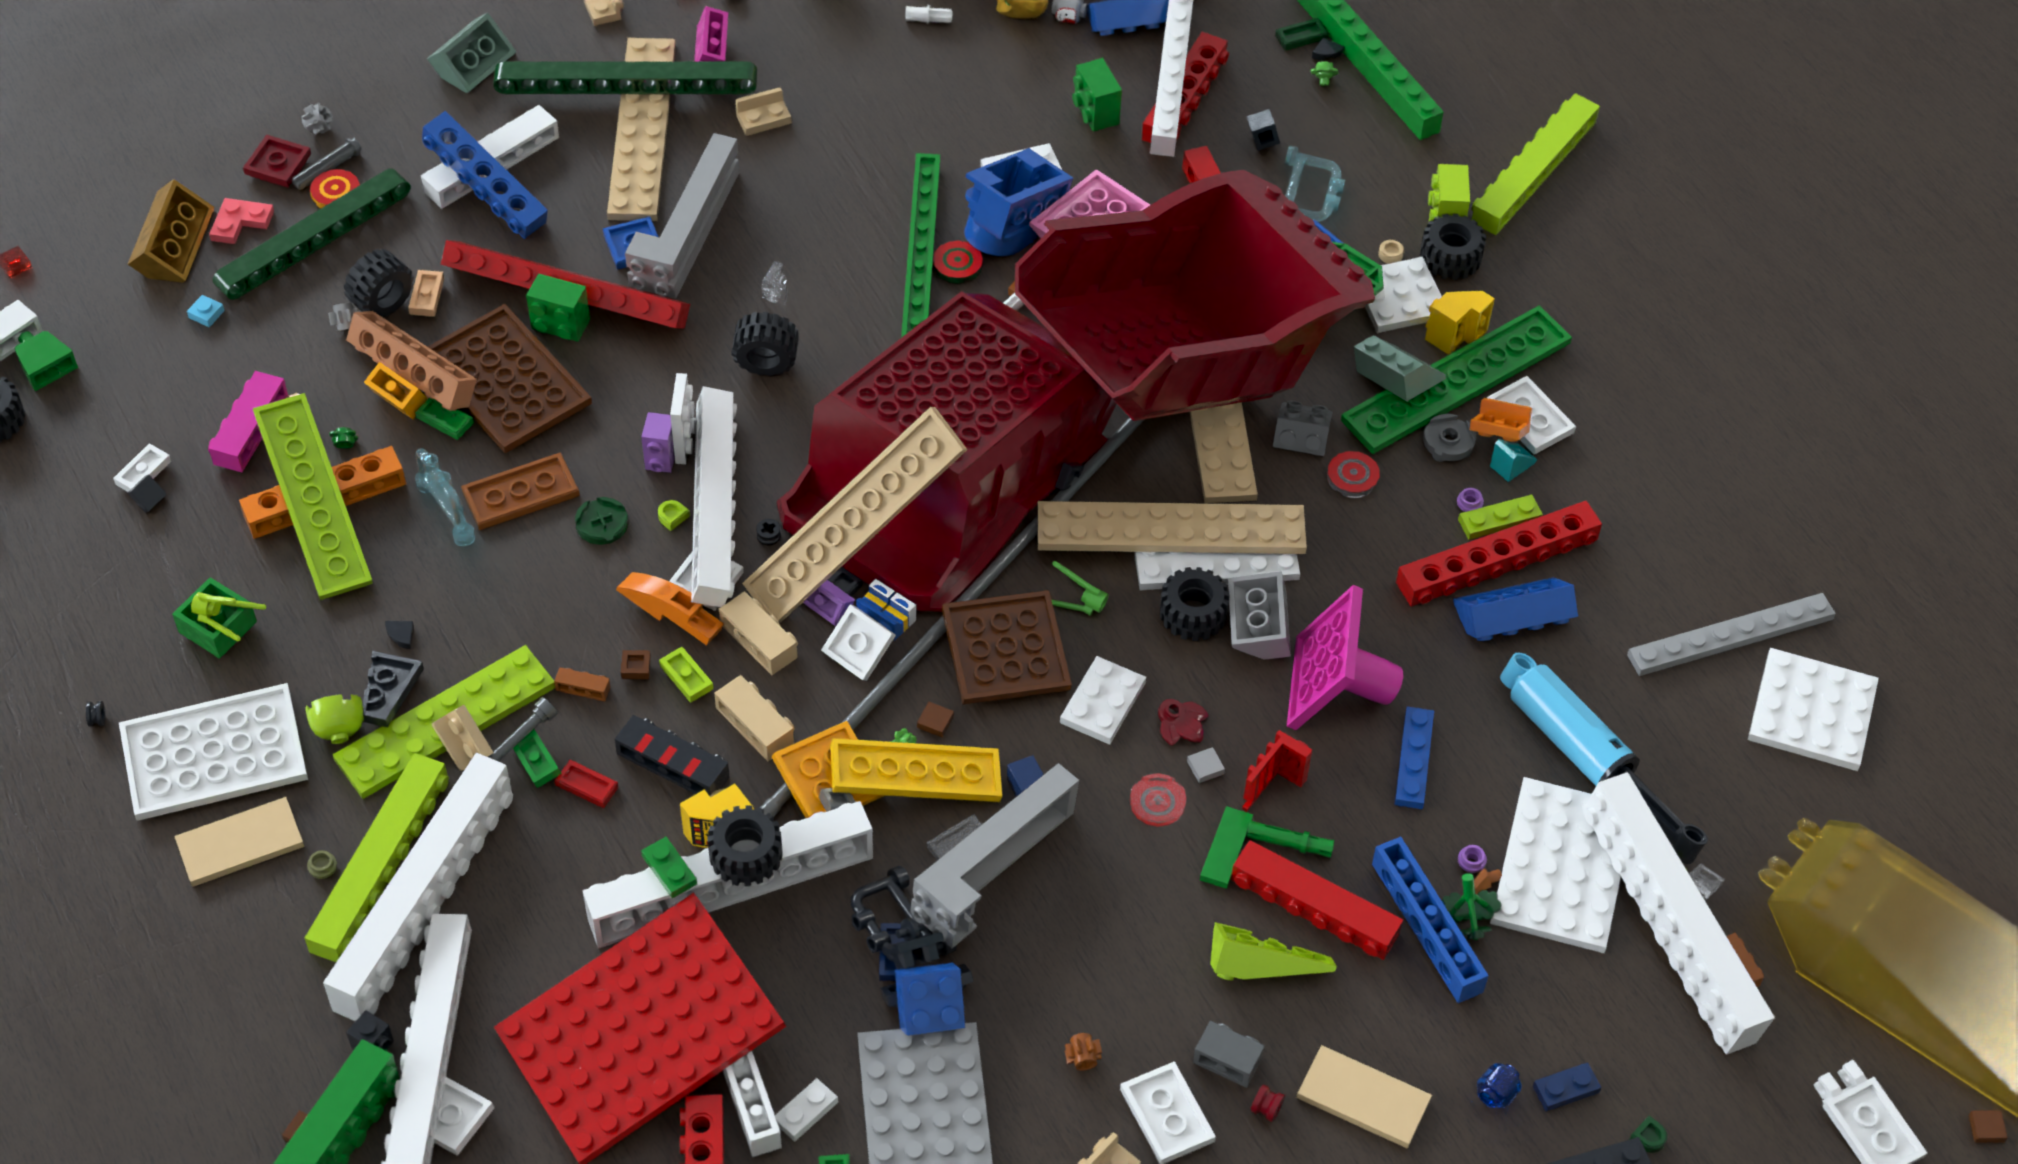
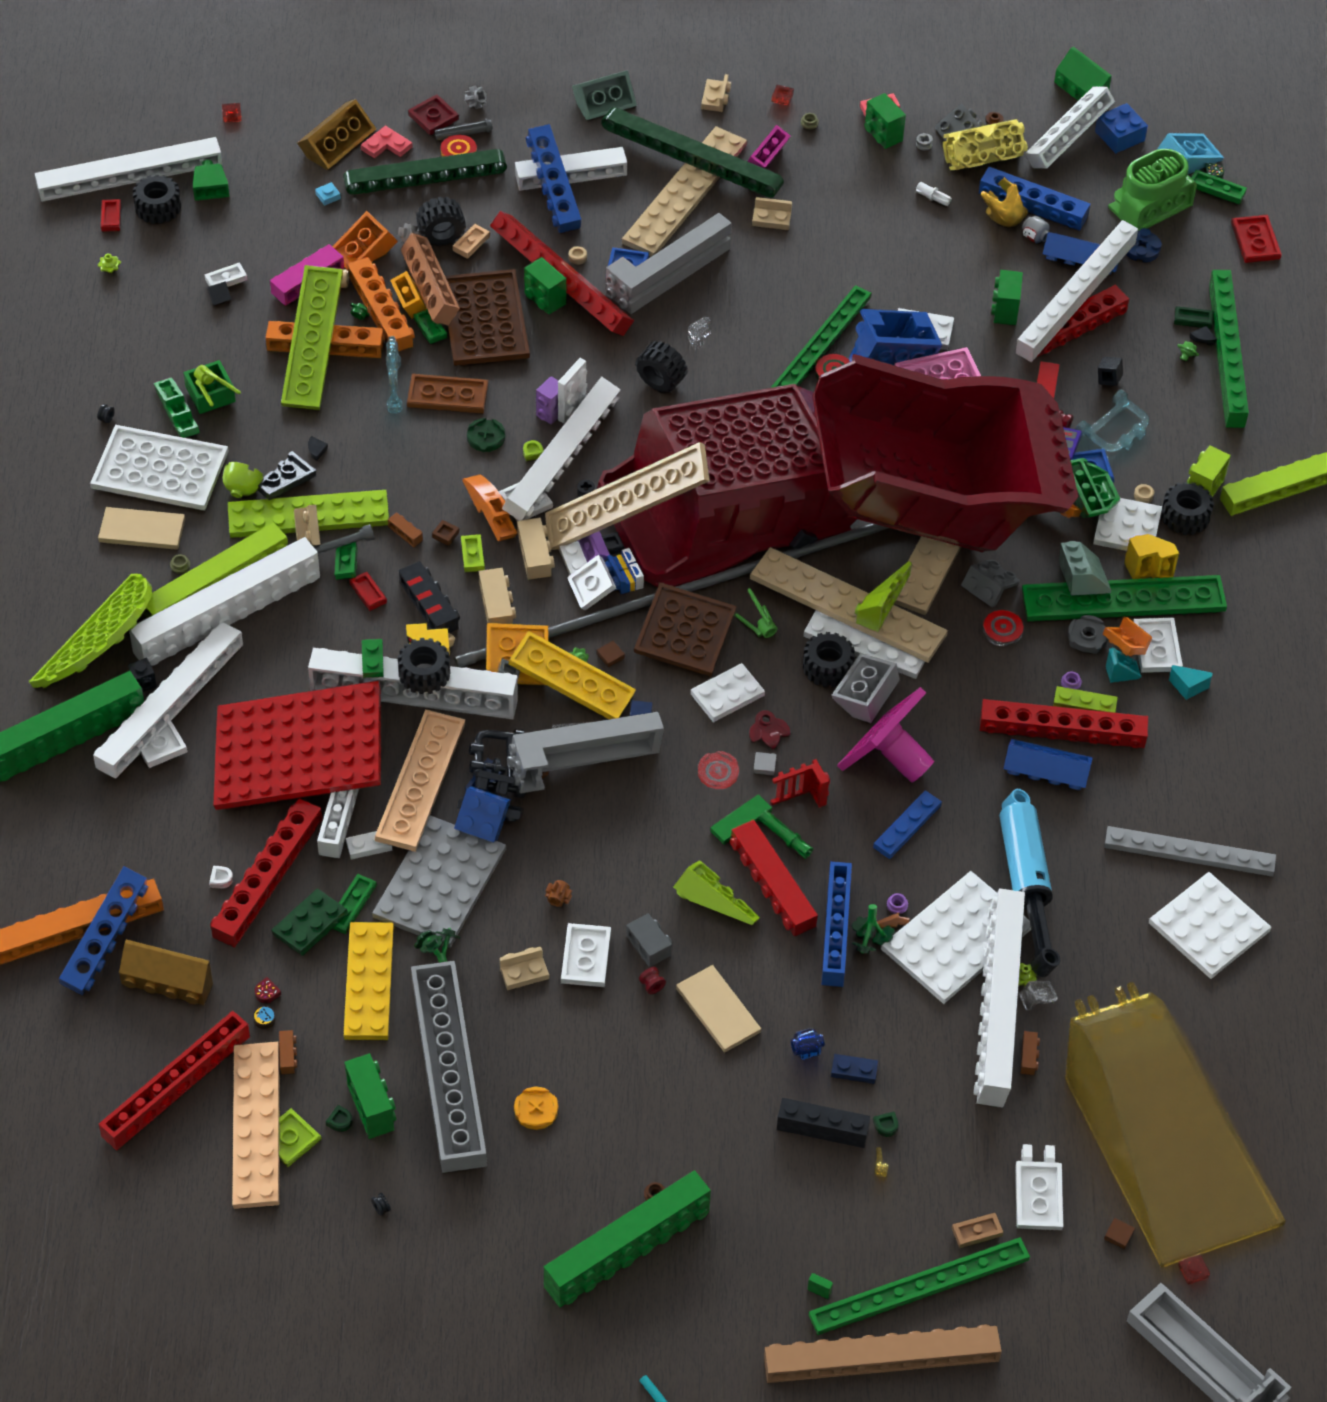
camera: 30 degrees right, 0 degrees up
none -> lime plate [29,574,152,688]
none -> green slope [154,377,200,438]
none -> orange slope [332,211,398,269]
none -> orange brick [347,257,415,354]
none -> light nougat plate [375,709,465,852]
none -> white plate [559,541,587,576]
none -> tan tile [569,247,587,265]
none -> lime wedge [855,561,912,632]
none -> teal slope [1169,665,1213,700]

